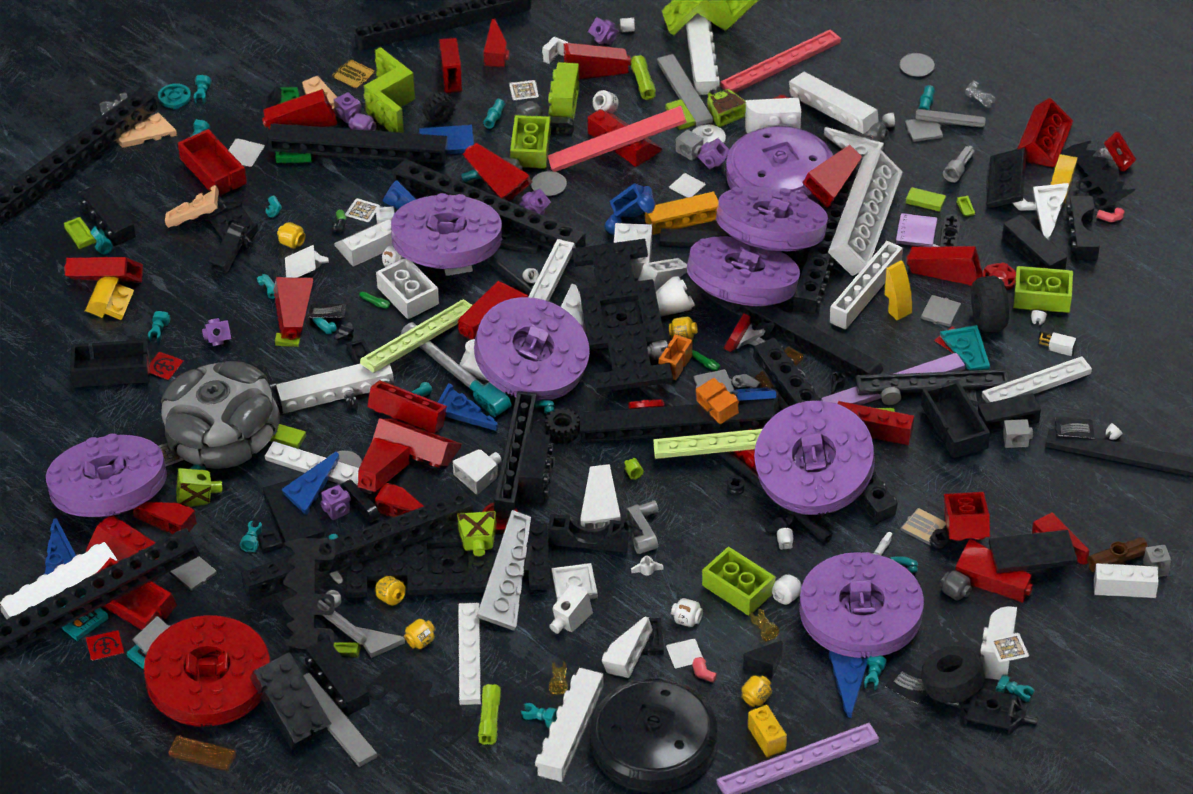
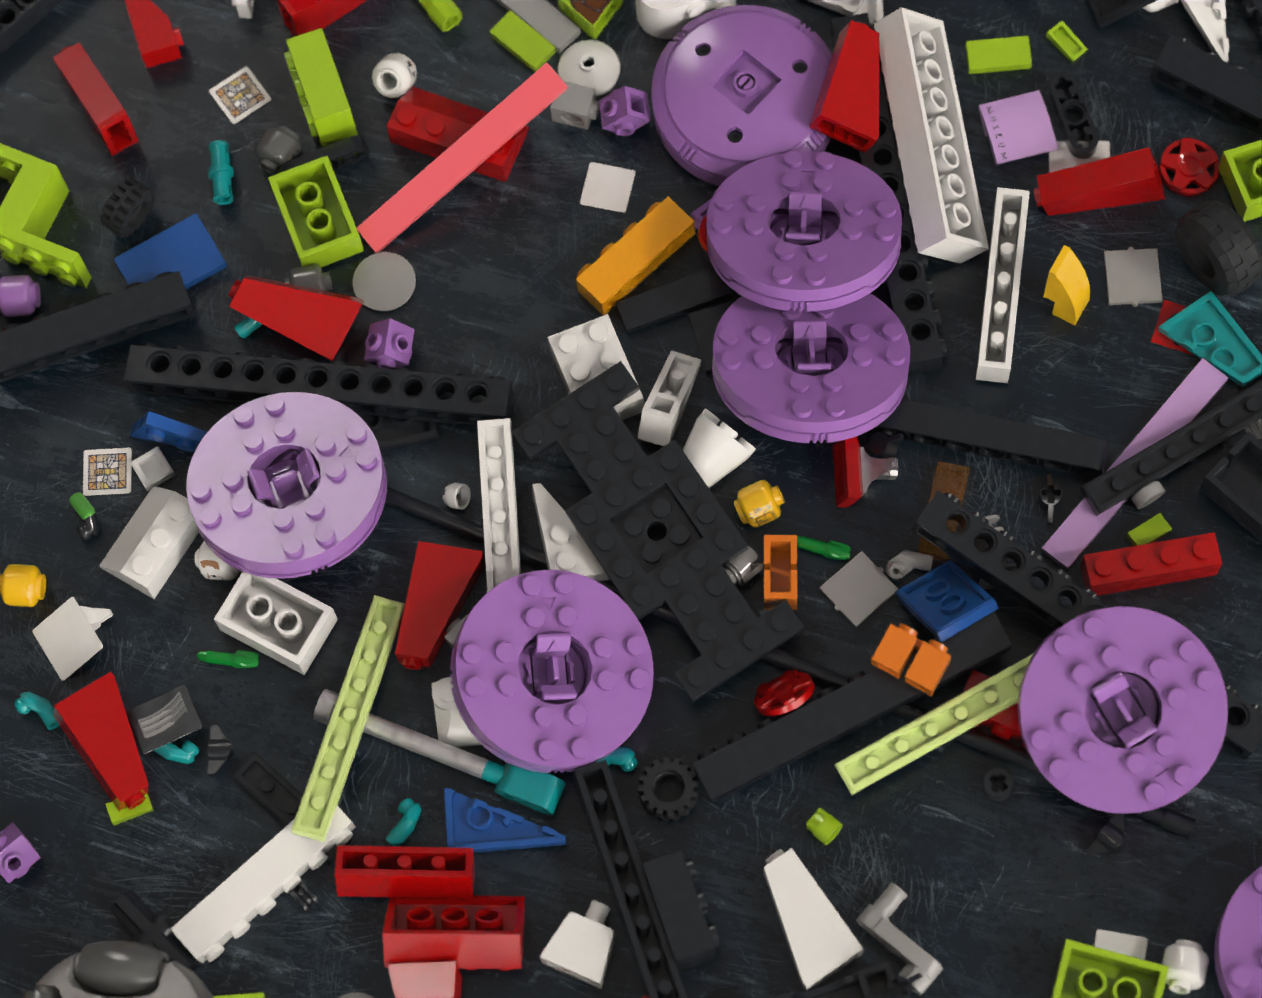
camera: 20 degrees left, 25 degrees up
blue torso [604,183,655,236] -> none
white hose [777,528,793,549] -> none

